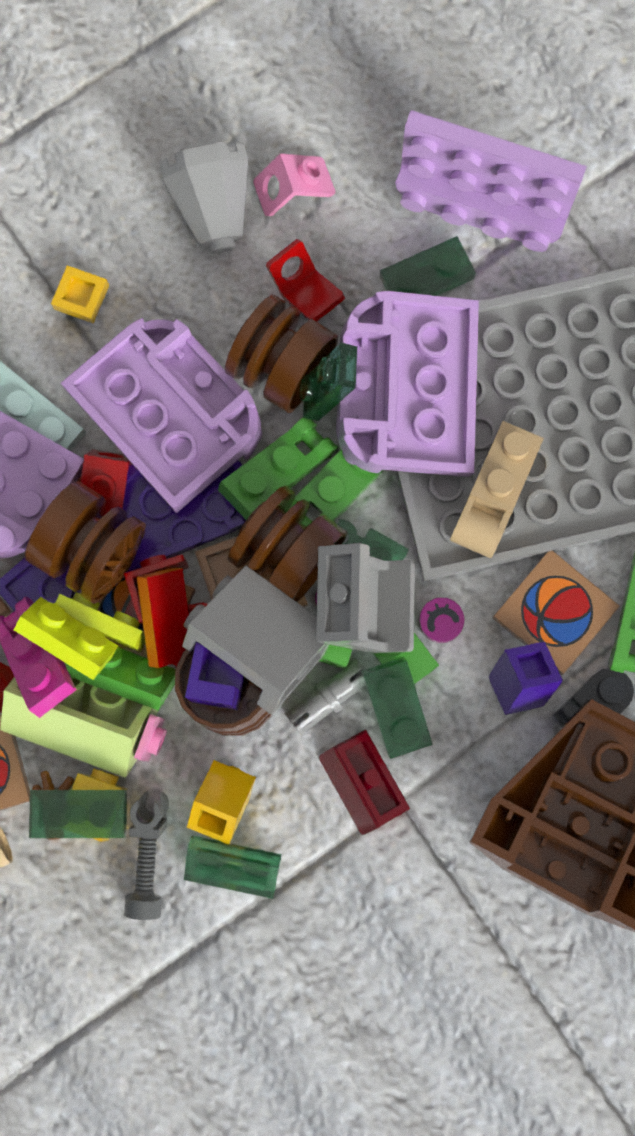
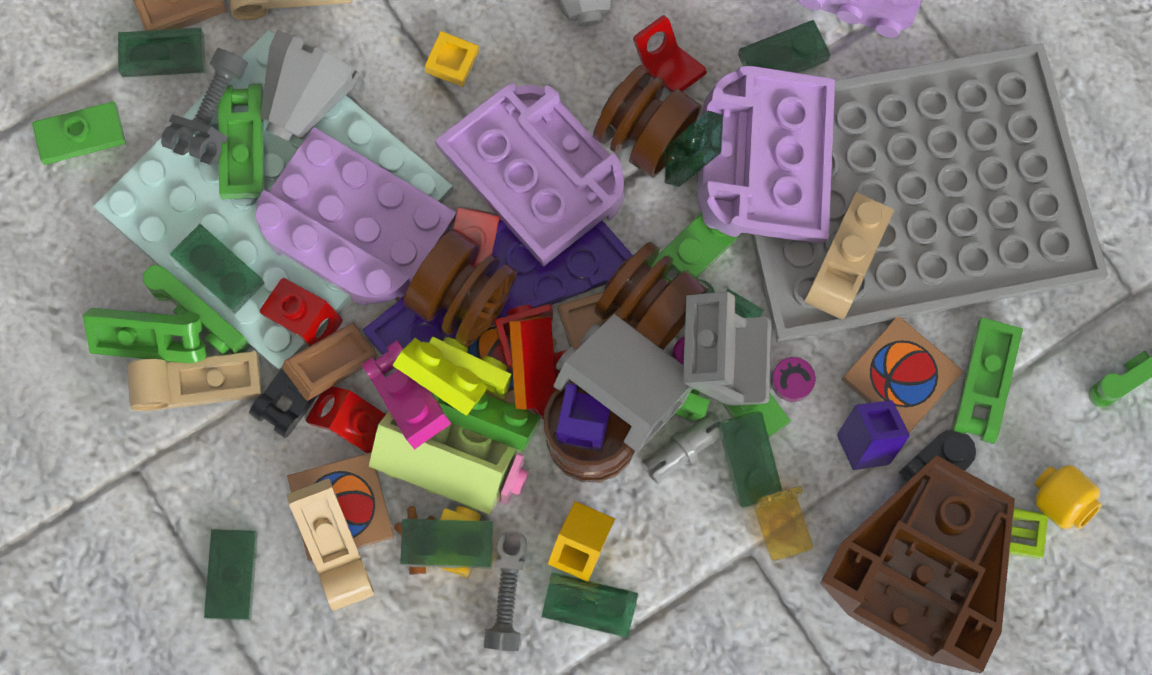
camera: 10 degrees left, 5 degrees down
bright green plate [218,415,338,520] -> none
dark red slope [319,729,411,835] -> none
none -> clear yellow bracket [753,486,813,561]

